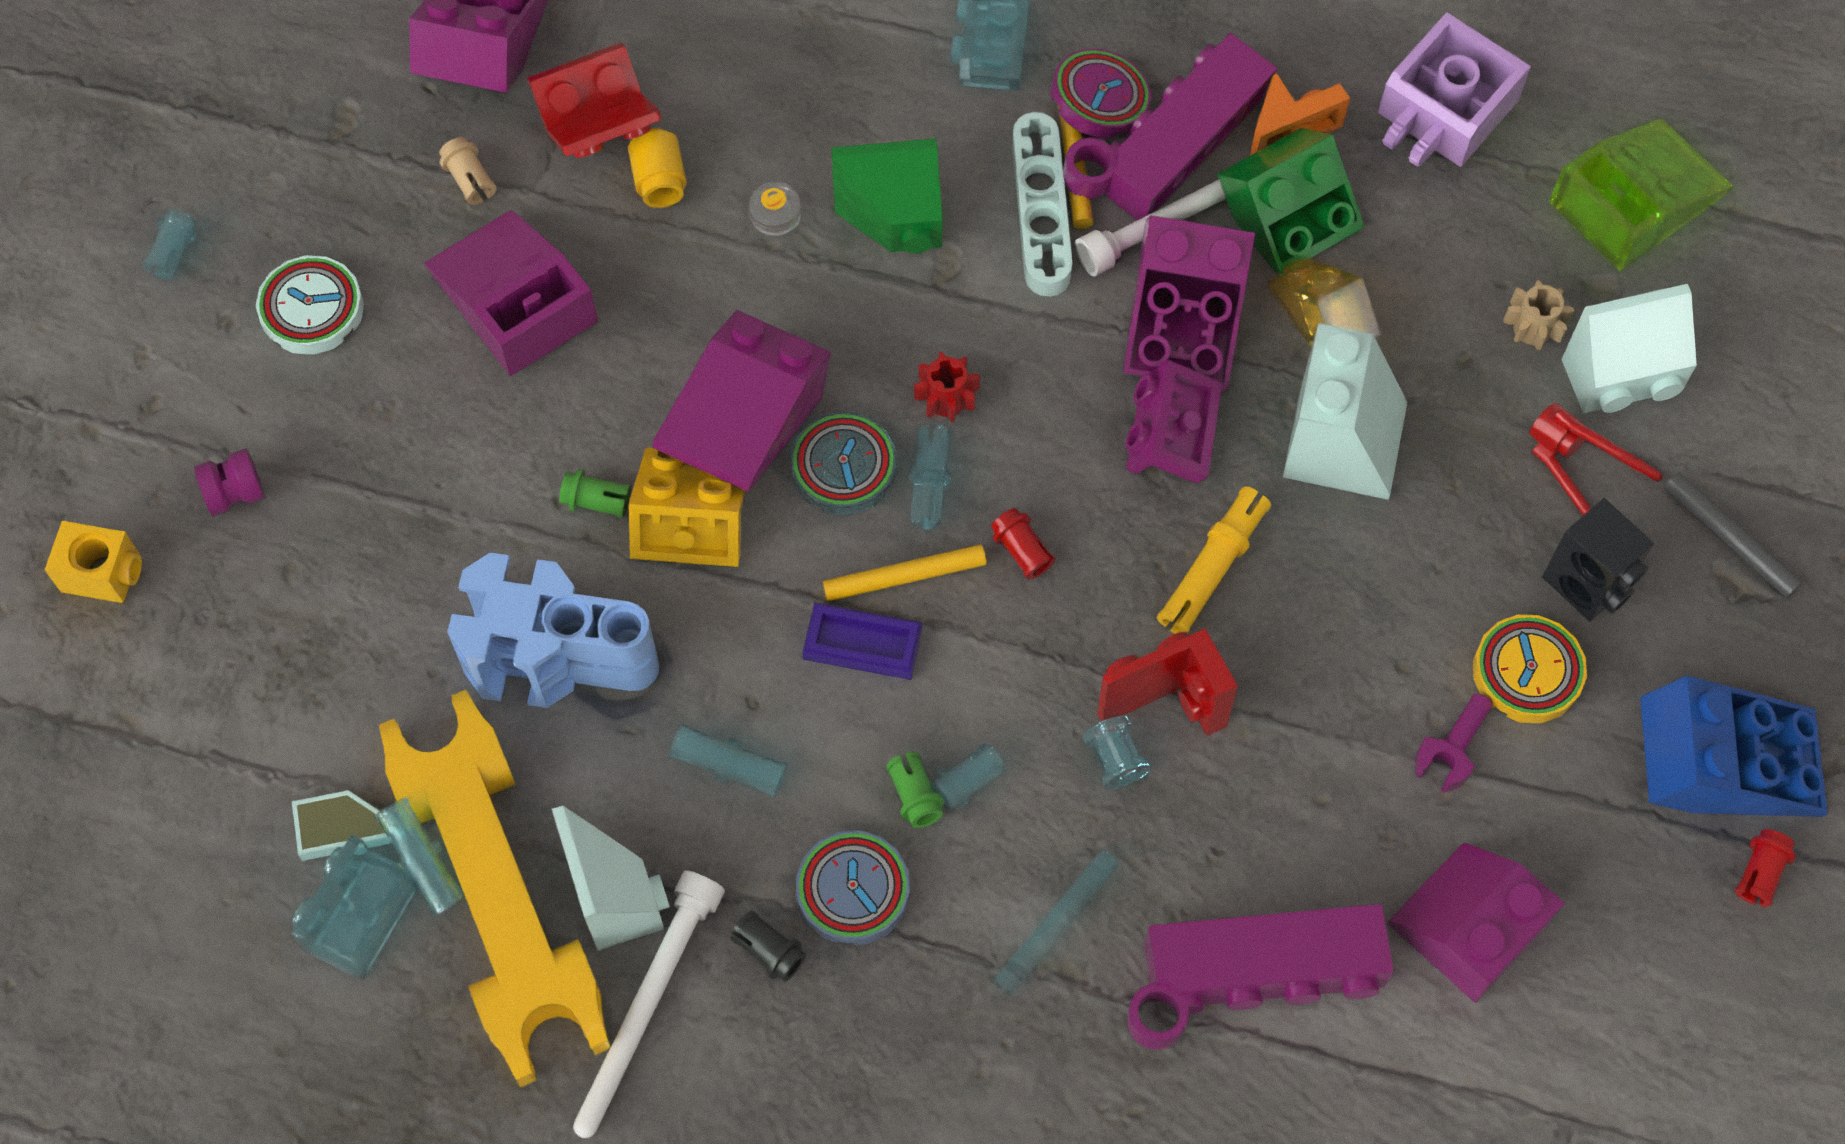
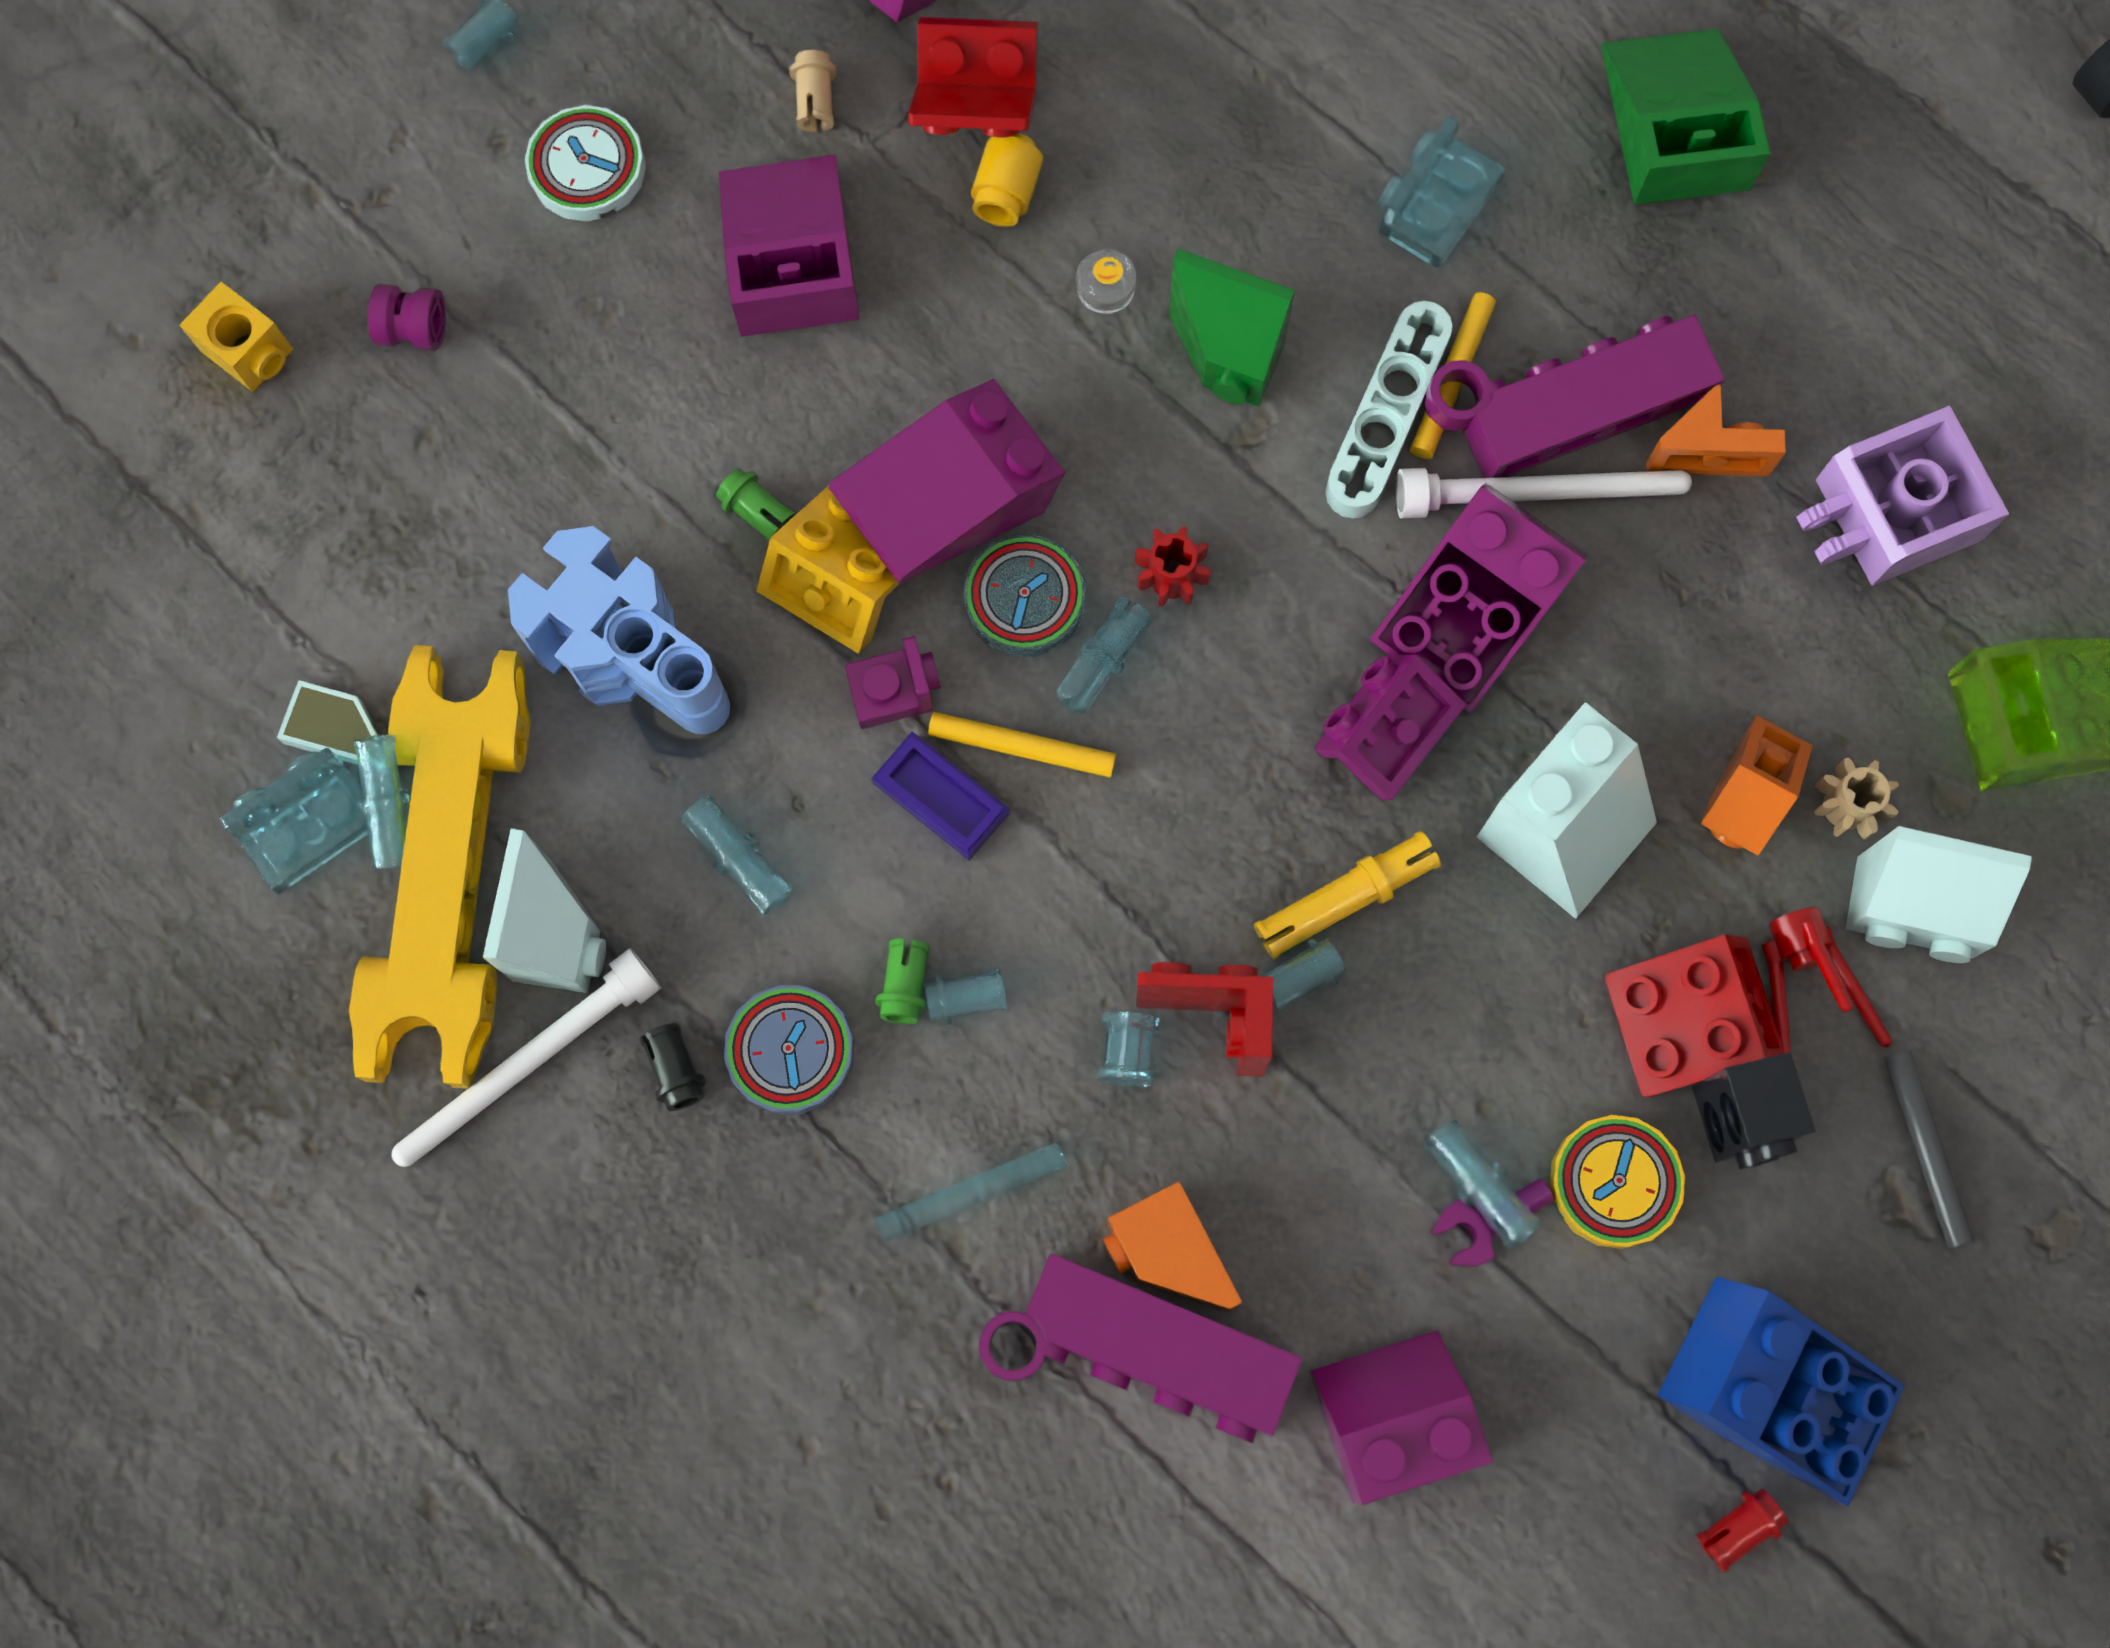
camera: 30 degrees right, 10 degrees up
red pin [991,508,1056,580] -> none
tile [1050,49,1152,138] -> none
green slope [1217,128,1365,275] -> none
clear yellow slope [1268,258,1380,347] -> none
none -> magenta bracket [844,636,941,729]
none -> orange slope [1102,1181,1242,1312]
none -> clear light blue pin [1259,938,1346,1010]
none -> clear light blue pin [1424,1120,1542,1250]
none -> red bracket [1605,934,1785,1097]
none -> orange slope [1701,715,1813,856]

